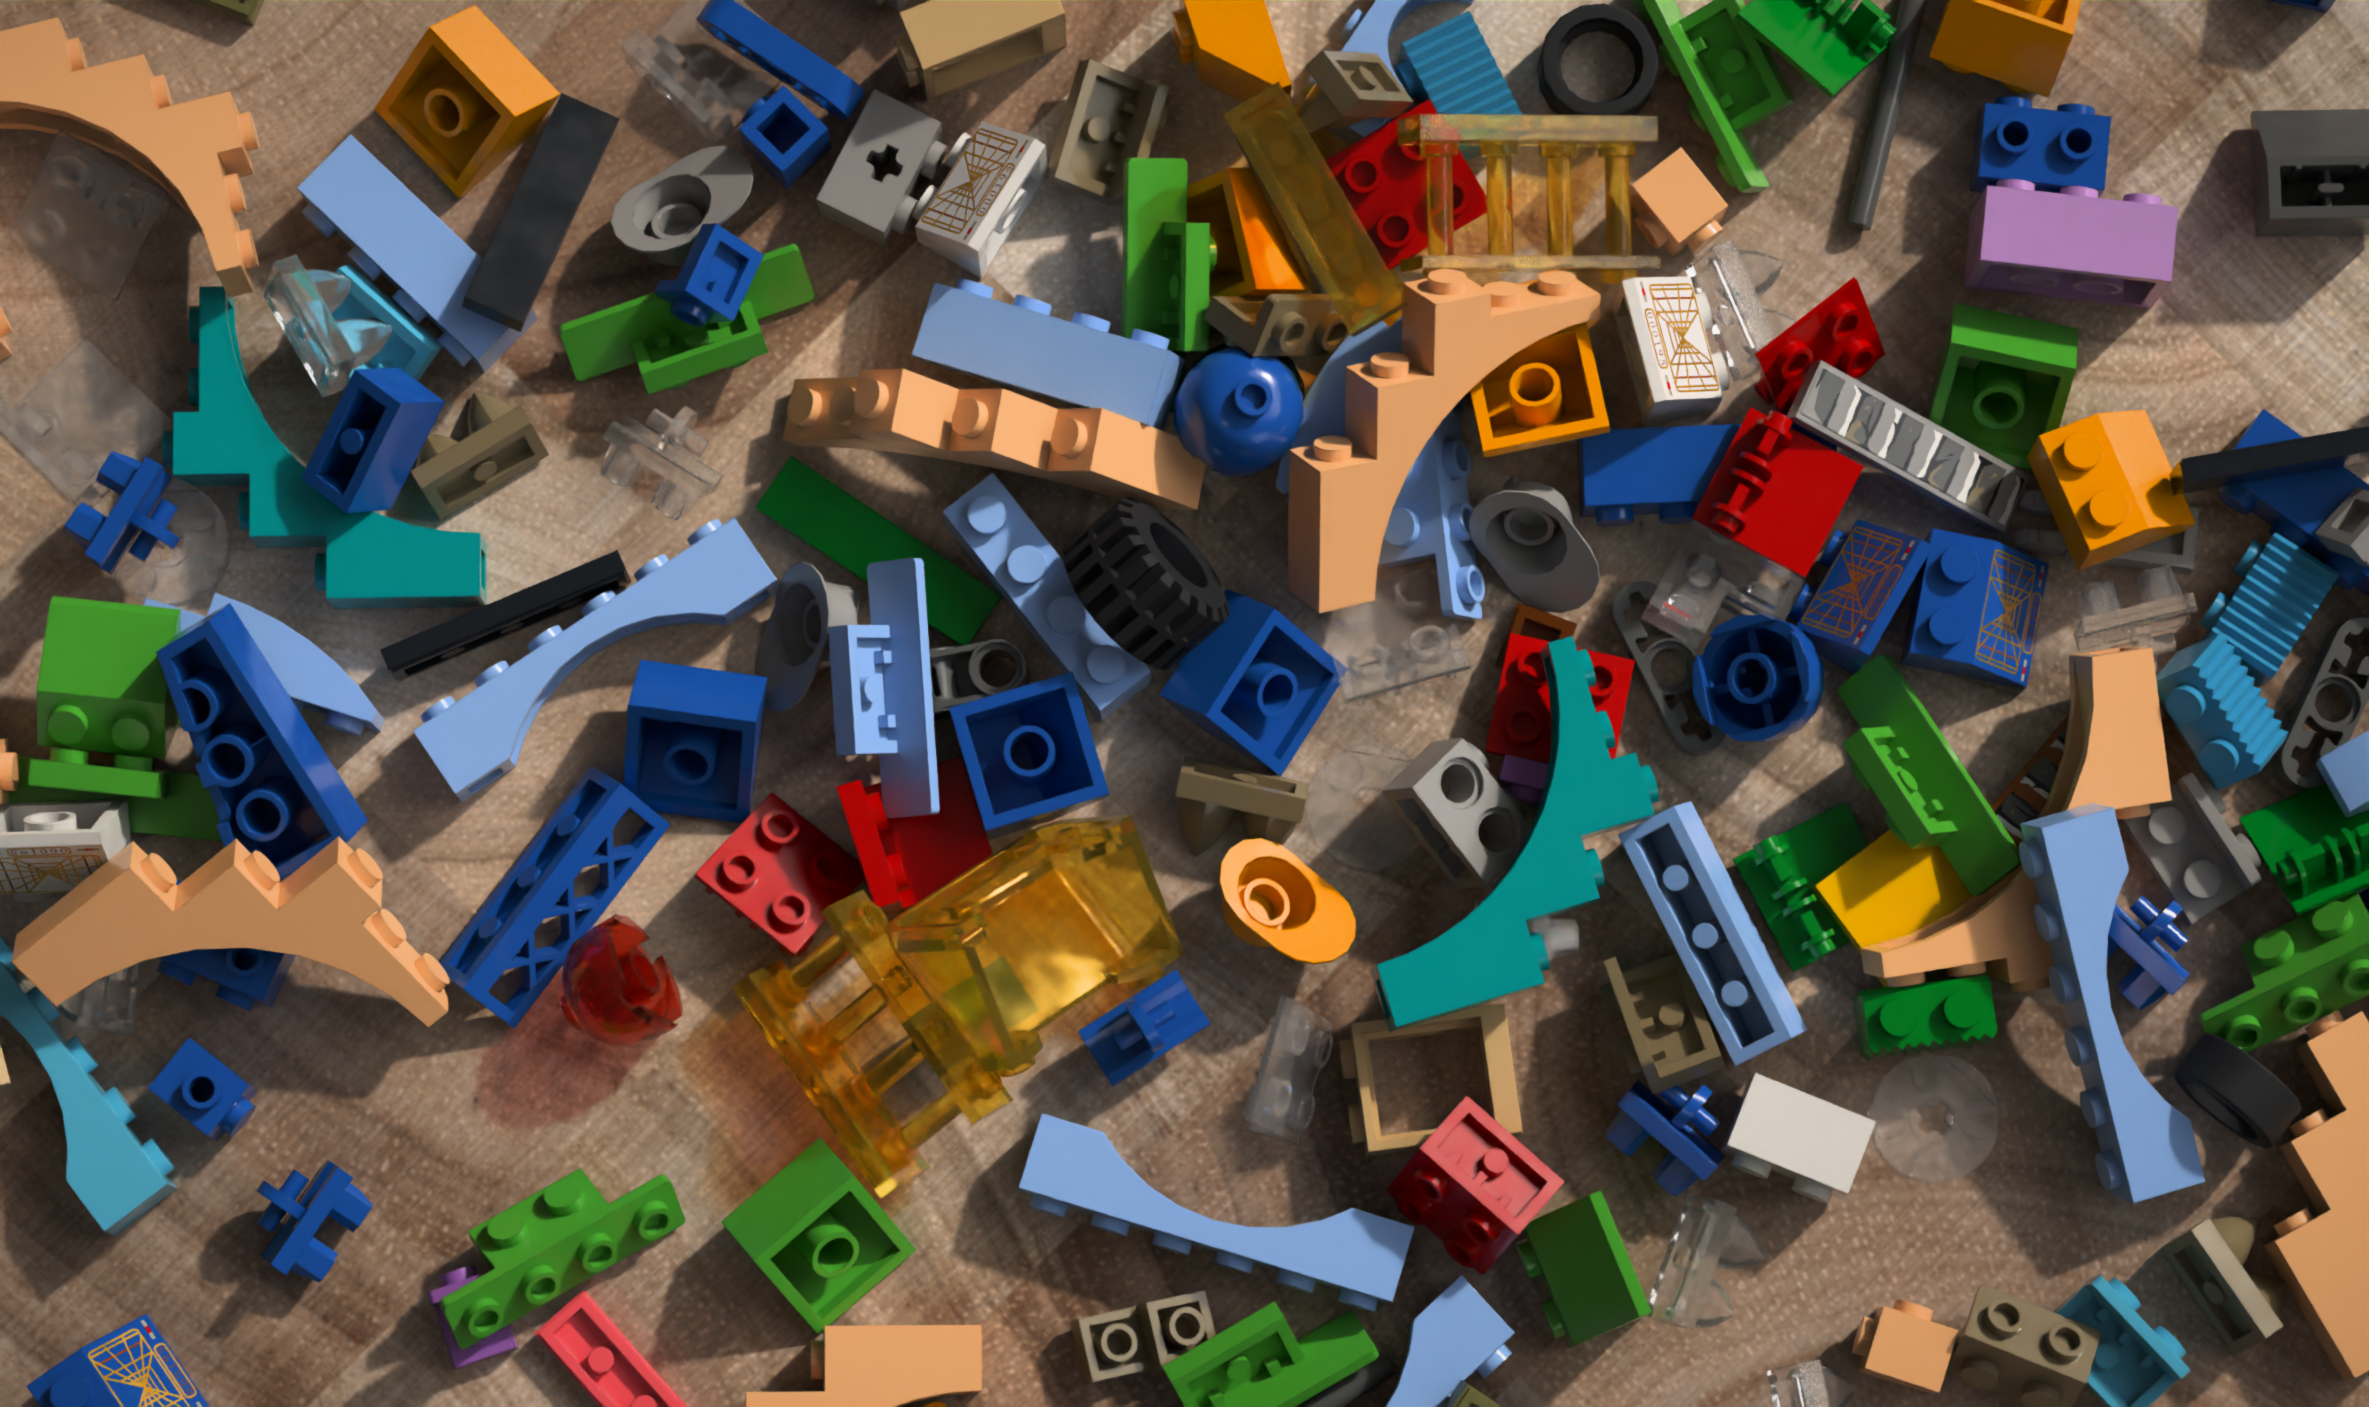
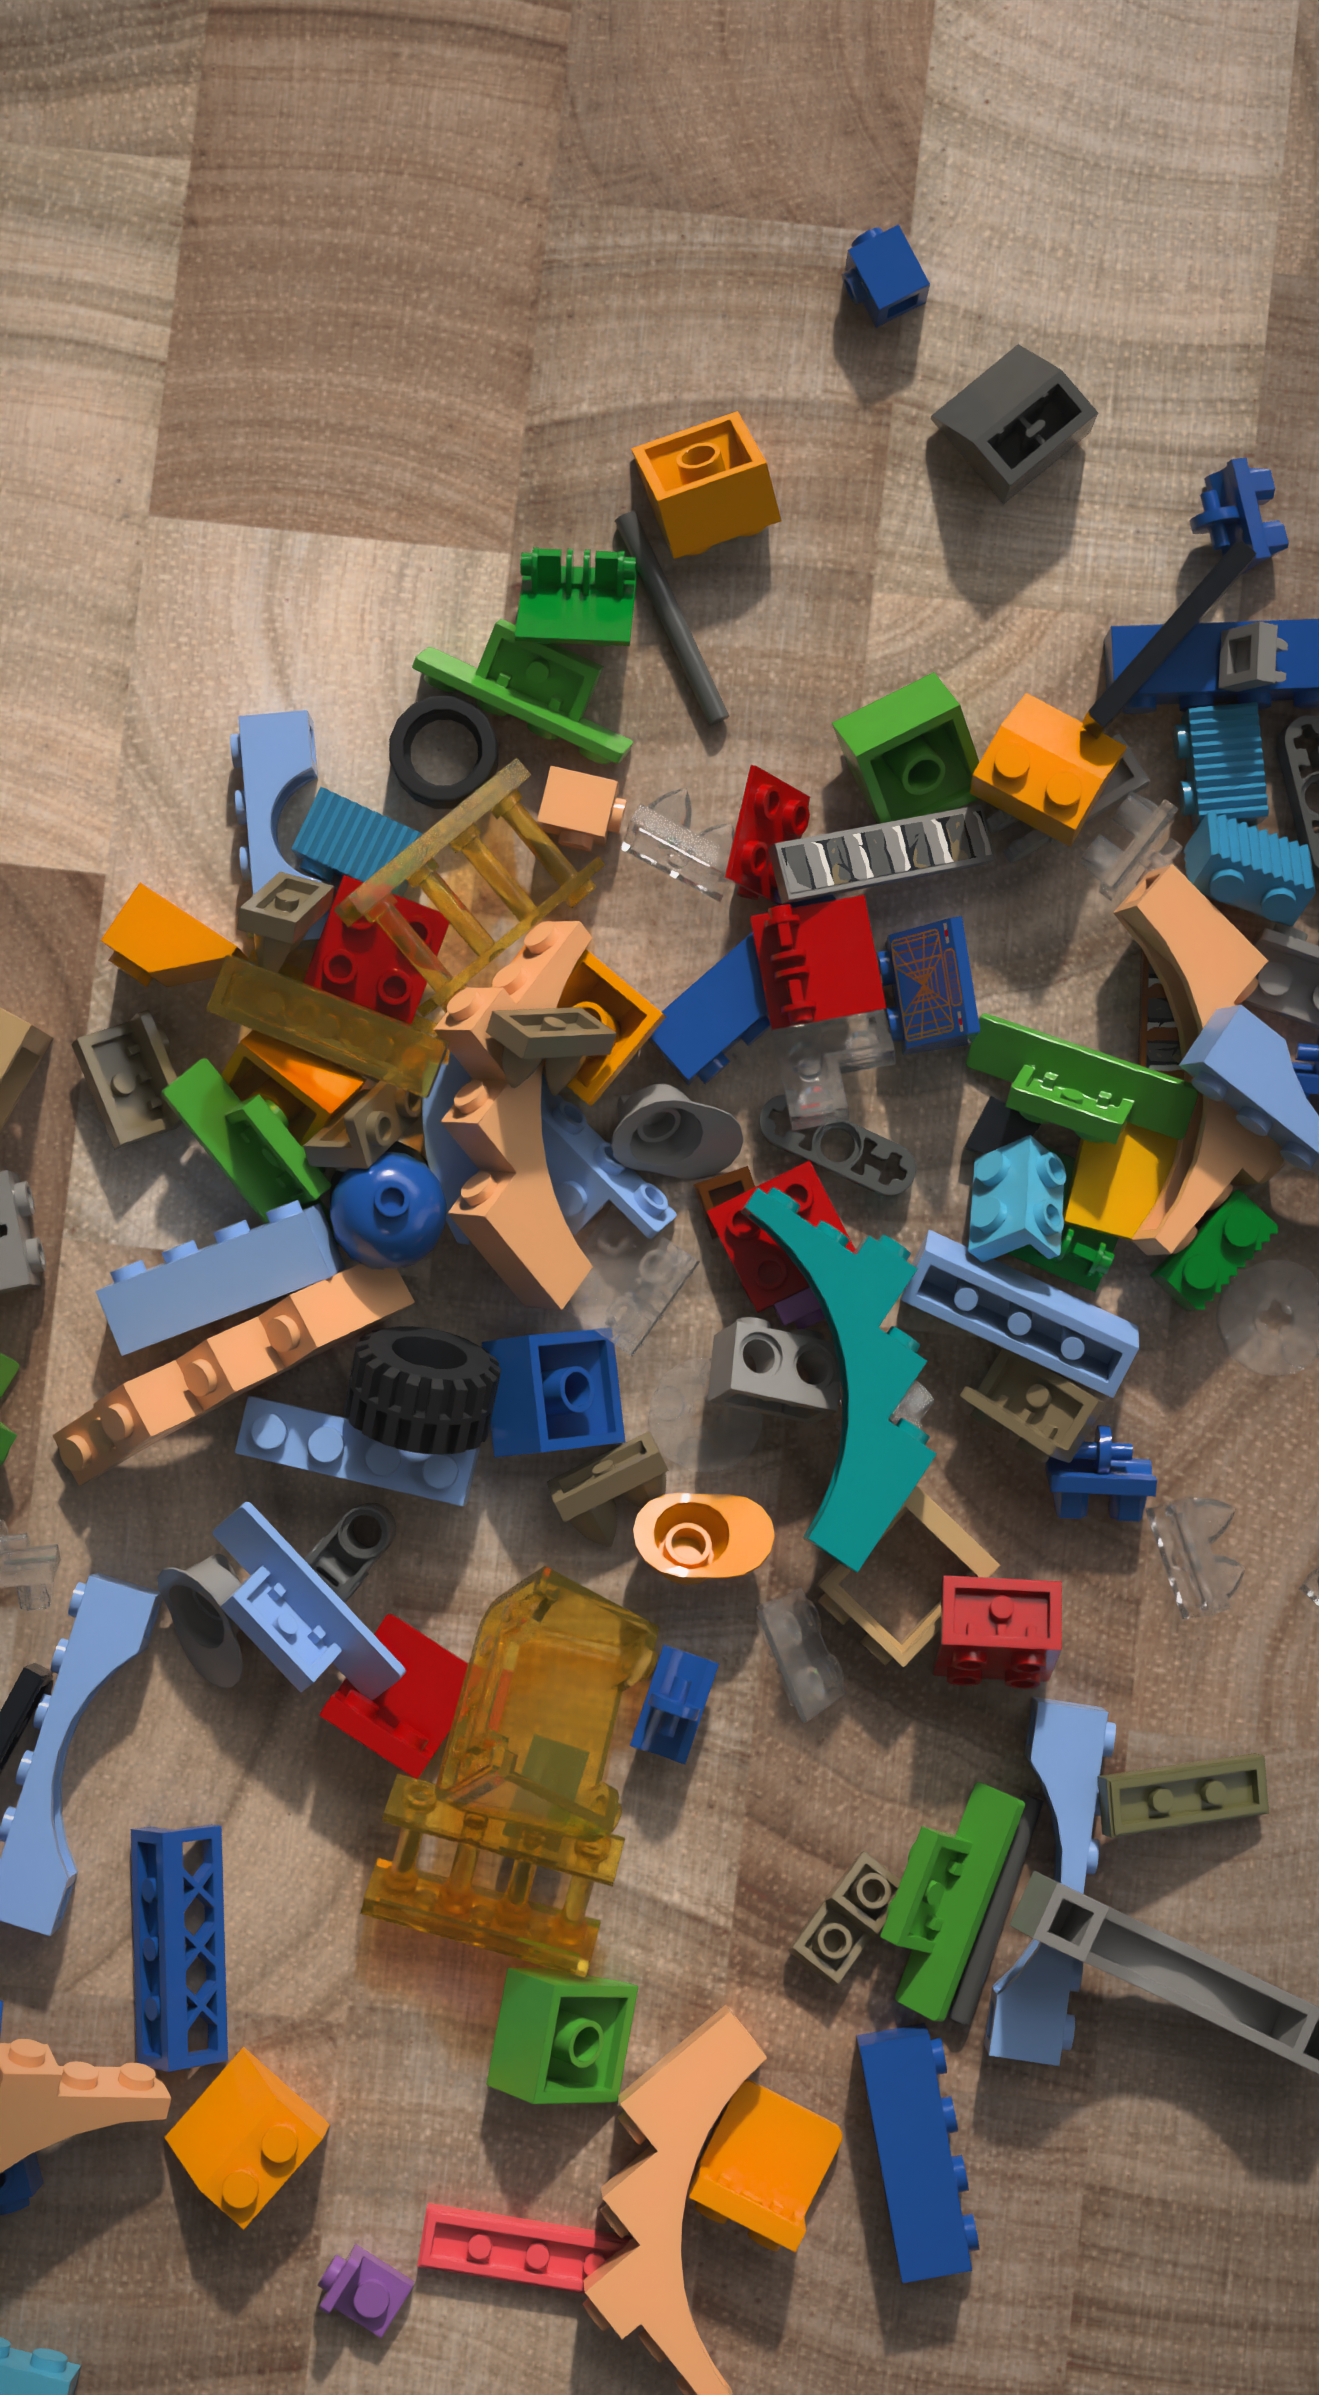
camera: 30 degrees left, 5 degrees up
blue brick [148,1037,258,1141] -> none
blue hips [256,1159,373,1282] -> none
bright green bracket [439,1168,685,1349] -> none
clear red cylinder [560,914,683,1047] -> none
blue slope [623,660,767,823] -> none
red hinge [693,792,865,957] -> none
green tile [755,456,1002,646] -> none
white slope [912,121,1047,279] -> none
blue slope [949,671,1110,840] -> none
light blue arch [1019,1113,1415,1312] -> none
bright green slope [1515,1190,1651,1348] -> none
white slope [1612,277,1729,428] -> none
blue cylinder [1692,615,1824,742] -> none
white brick [1721,1073,1876,1203] -> none
blue slope [1900,528,2049,689] -> none
lavender brick [1963,179,2179,309] -> none
blue brick [1970,97,2111,198] -> none
none -> light orange slope [164,2046,330,2230]
none -> dark tan tile [486,1007,617,1096]
none -> black tile [963,1096,1041,1154]
none -> medium azure bracket [968,1135,1066,1263]

